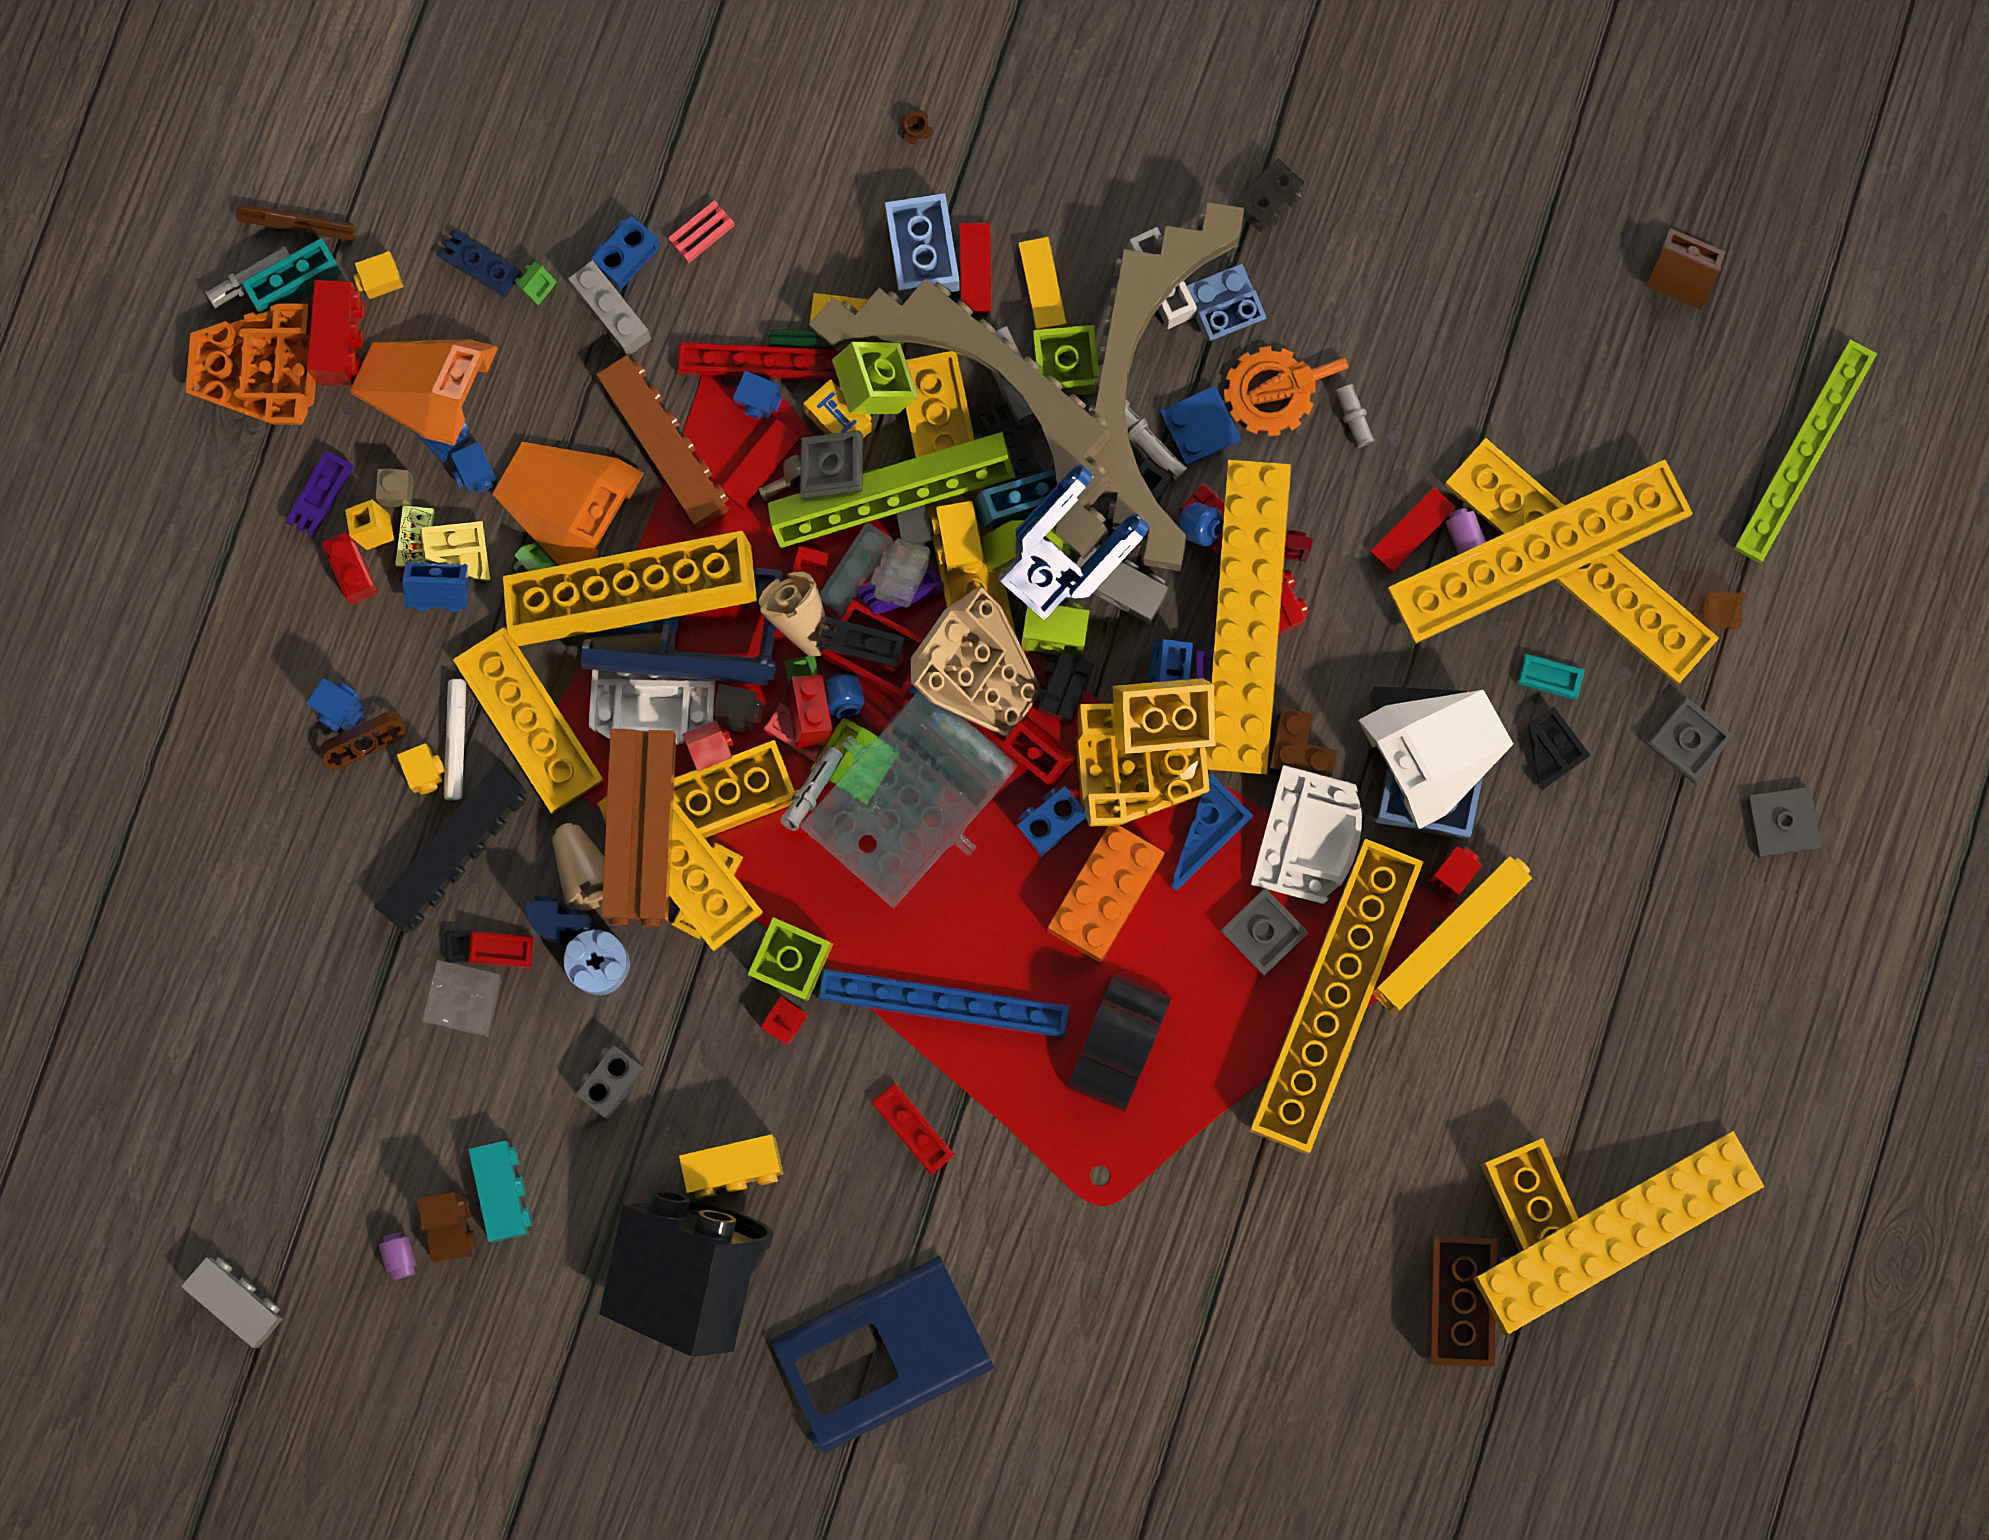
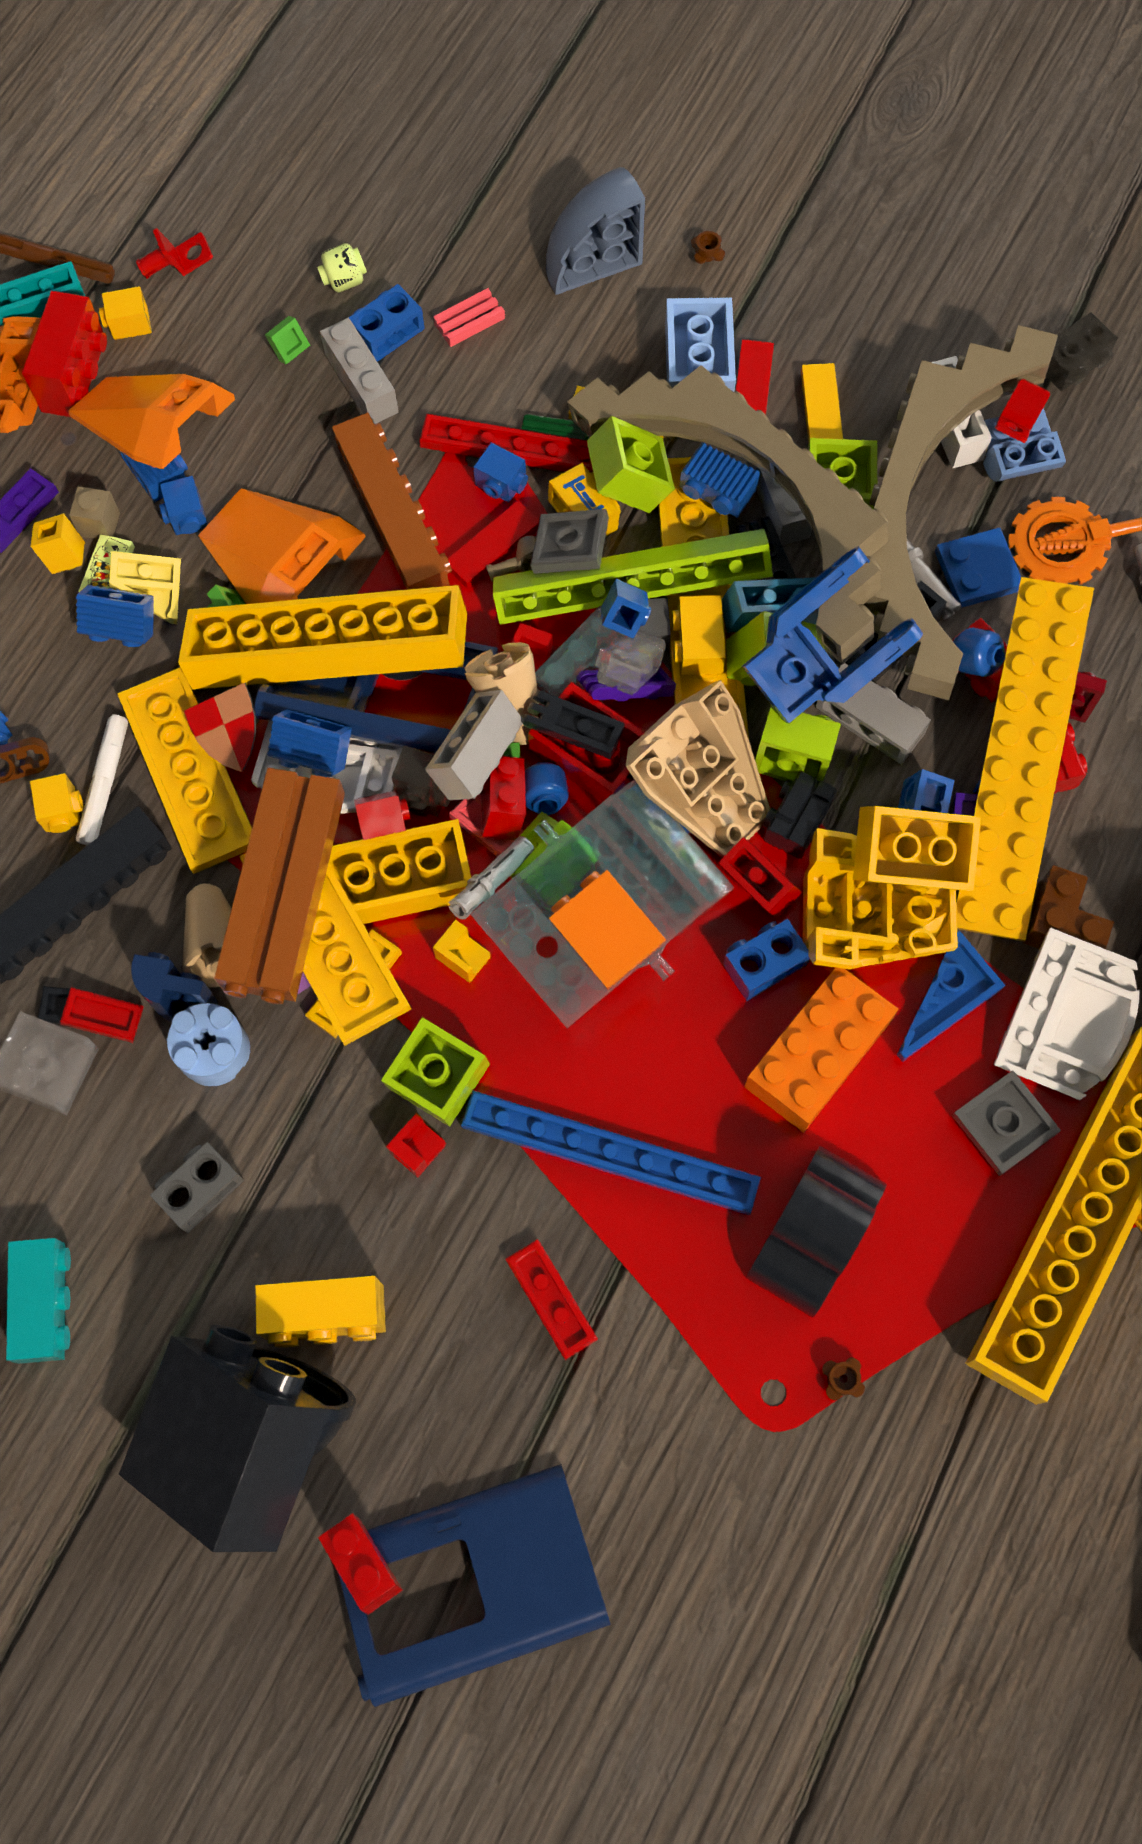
camera: 10 degrees right, 10 degrees down
red brick [321,531,379,605] -> none
dark blue hinge [436,230,522,298] -> none
none -> red bracket [136,228,213,279]
none -> shield [184,683,256,772]
none -> blue brick [267,709,352,778]
none -> yellowish green head [317,243,367,293]
none -> red brick [318,1513,403,1615]
none -> light grey brick [425,690,523,800]
none -> yellow panel [433,920,491,983]
none -> sand blue brick [546,167,645,295]
none -> orange brick [549,870,666,990]
none -> blue brick [601,579,651,639]
none -> blue brick [679,442,760,518]
none -> reddish brown plate [822,1358,865,1400]
none -> red bracket [995,378,1050,443]

